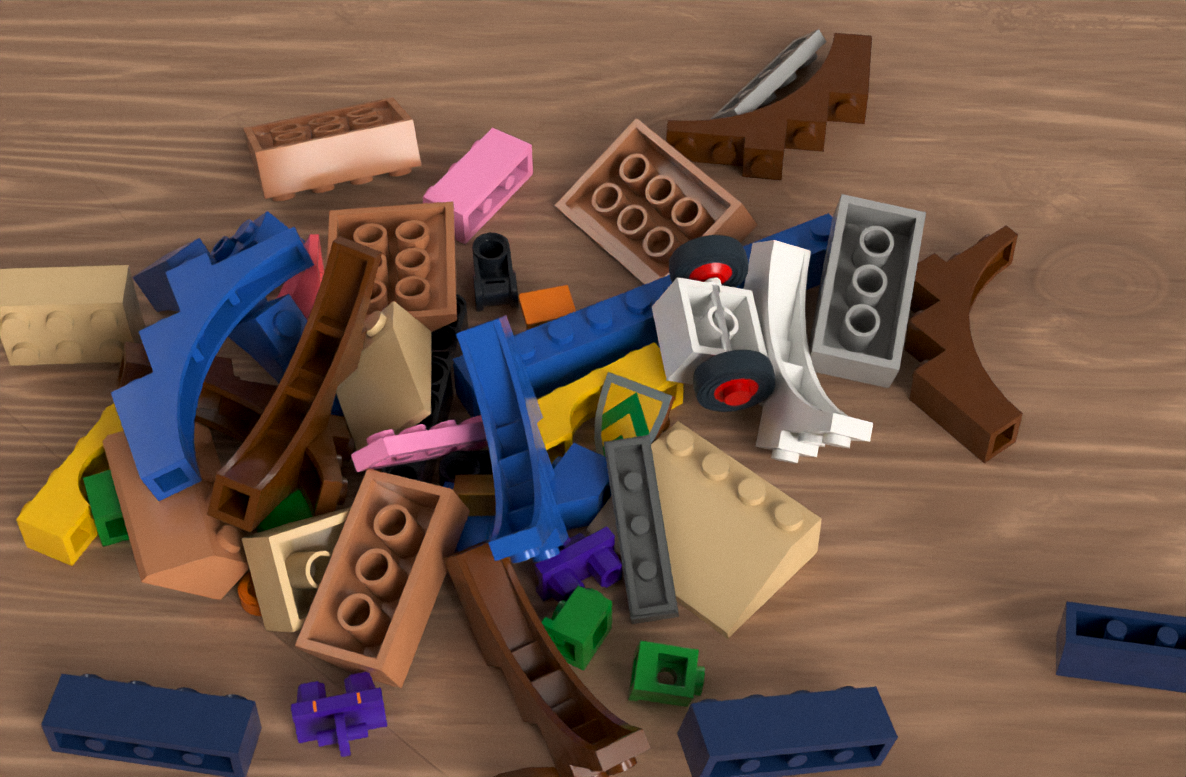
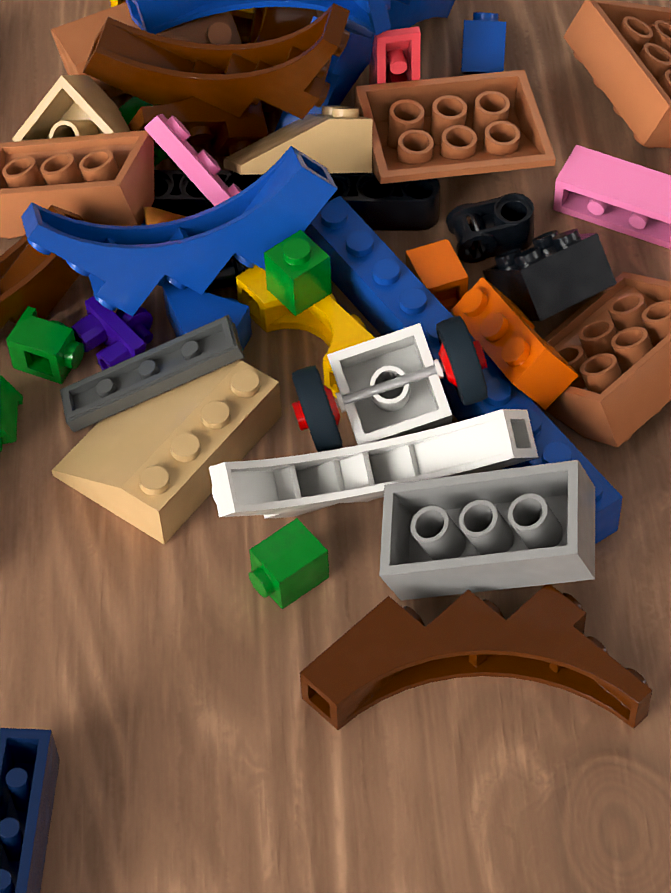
camera: 85 degrees right, 5 degrees up
shield [594,372,675,457] -> none
none -> green brick [249,518,329,609]
none -> green brick [264,230,332,316]
none -> orange arch [451,277,579,410]
none -> black slope [482,229,617,321]

